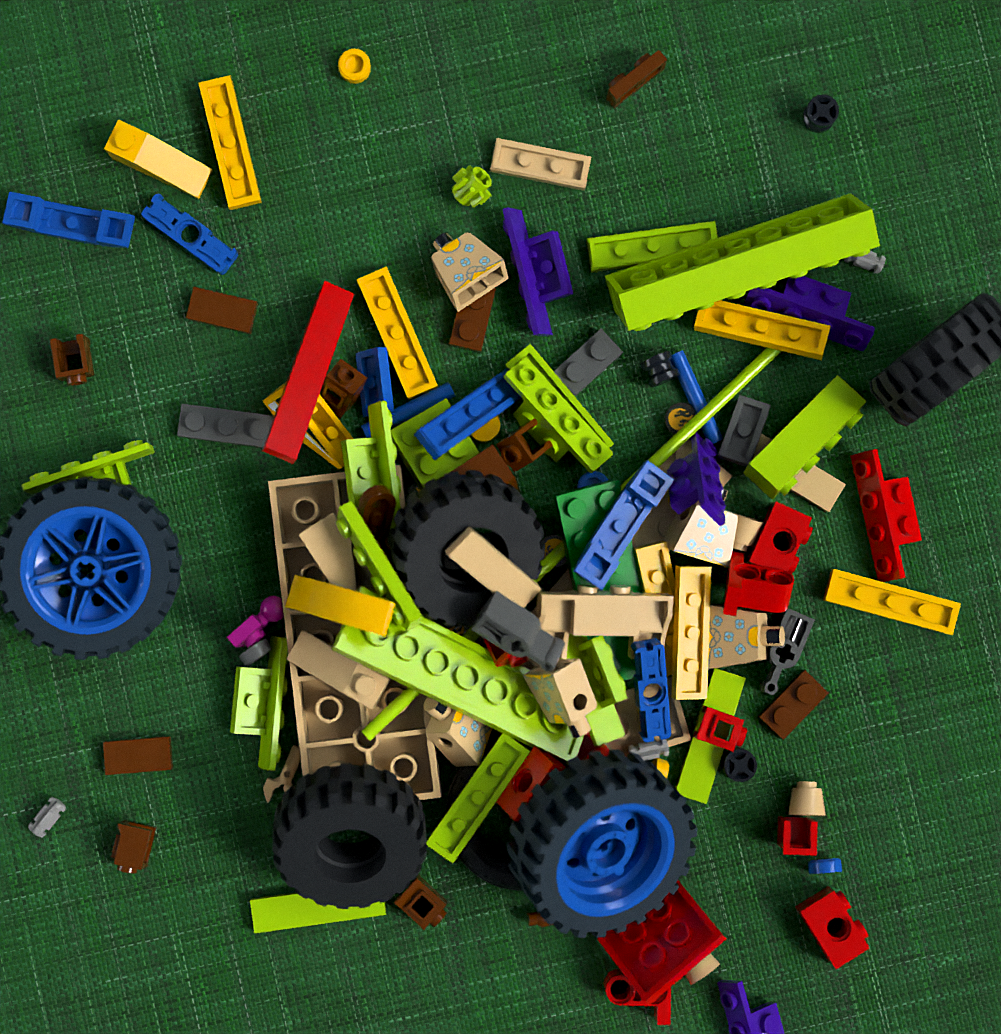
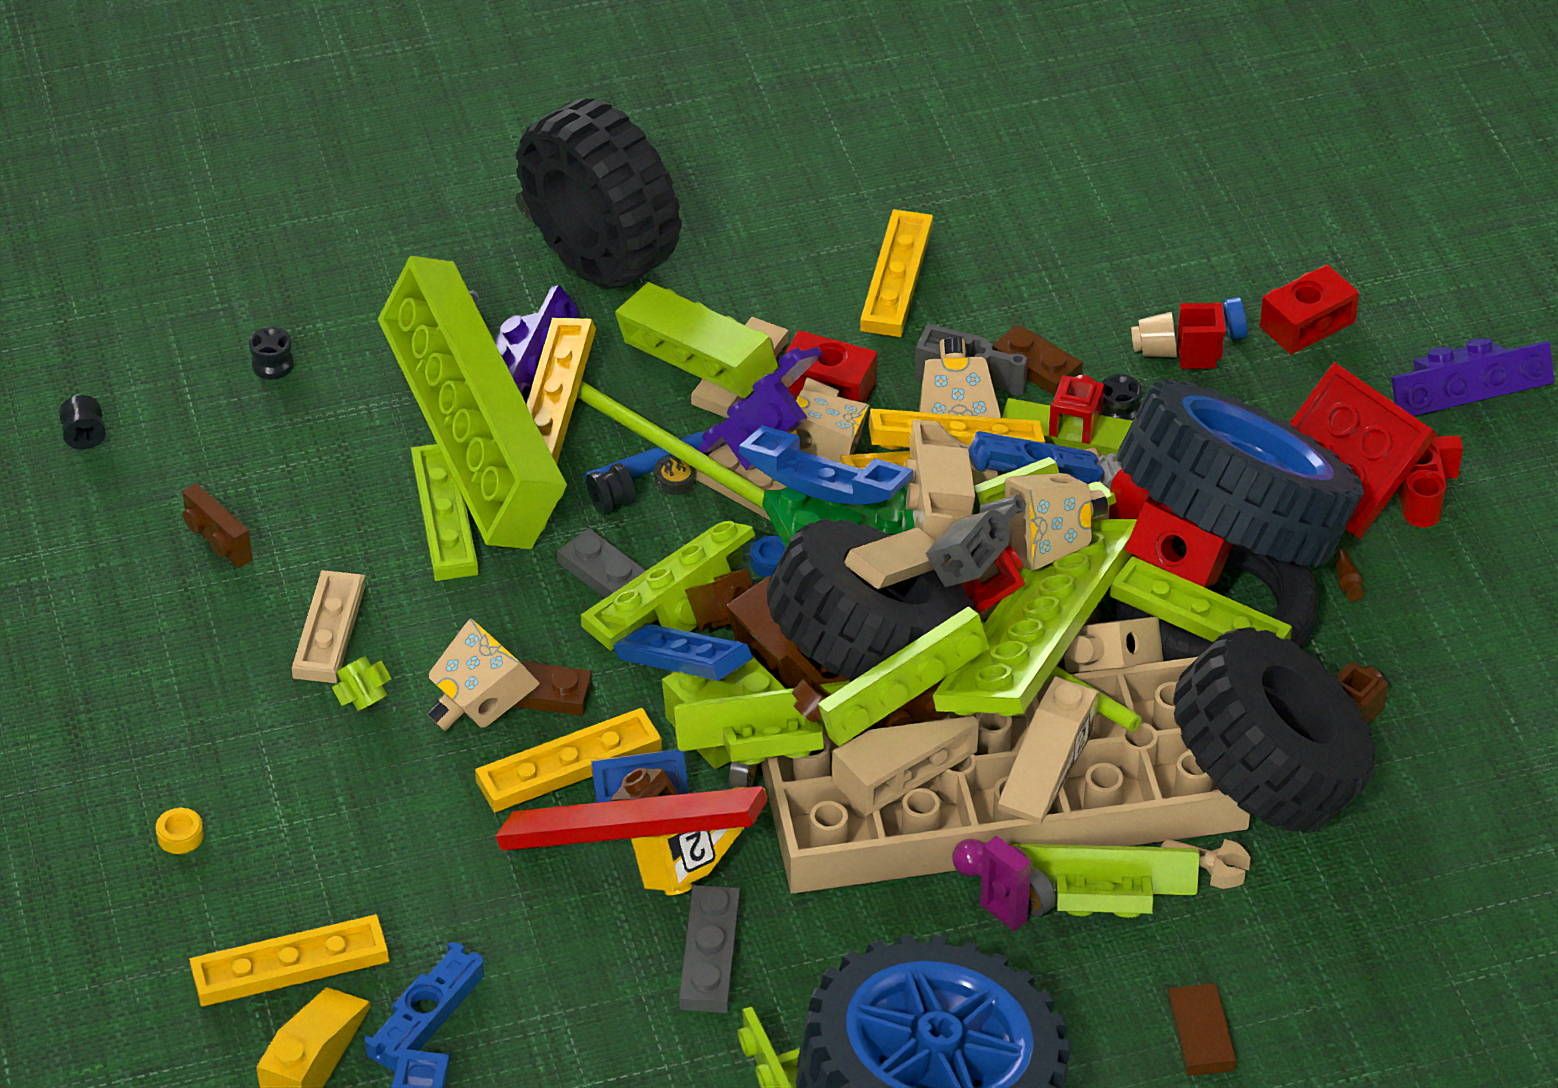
camera: 90 degrees left, 40 degrees down
reddish brown window [111,820,157,874] -> none
reddish brown tile [186,287,258,335] -> none
lime tile [250,892,386,934] -> none
yellow slope [285,575,396,636] -> none
blue piece [361,382,455,438] -> none
dark purple bracket [502,207,574,336] -> none
dark grey plate [718,395,771,467] -> none
red tile [723,551,795,616] -> none
red bracket [851,449,922,582] -> none

